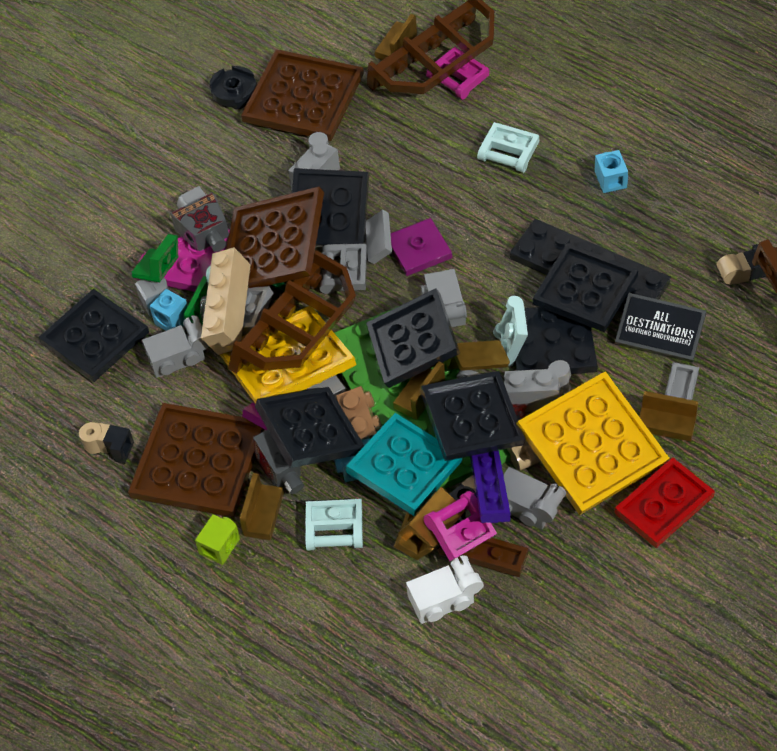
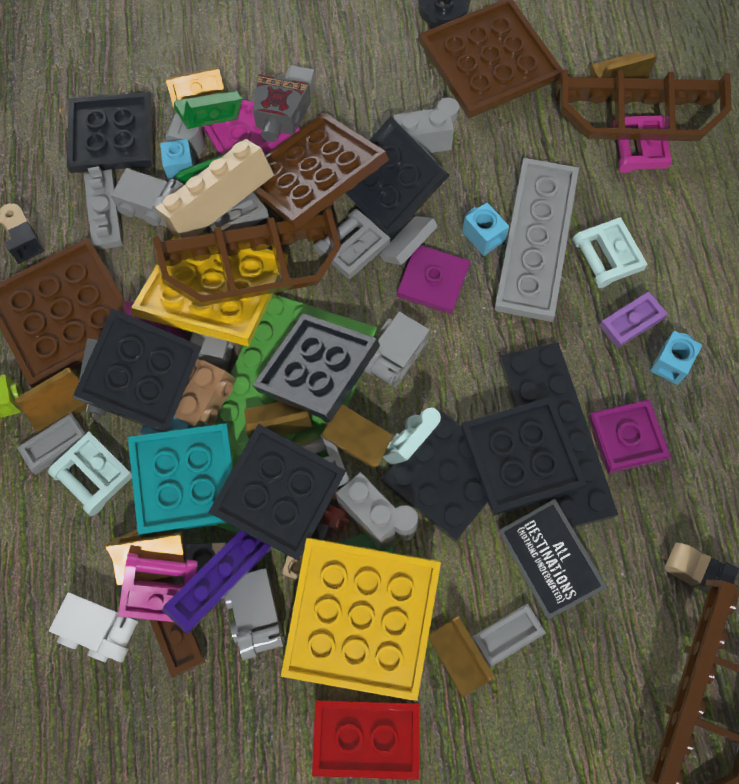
camera: 40 degrees right, 15 degrees up
none -> light grey tile [17,413,86,475]
none -> light grey plate [84,166,123,251]
none -> panel [166,67,225,108]
none -> medium azure brick [462,202,510,256]
none -> light grey plate [494,158,579,322]
none -> magenta plate [588,399,671,474]
none -> medium lavender plate [599,292,668,348]

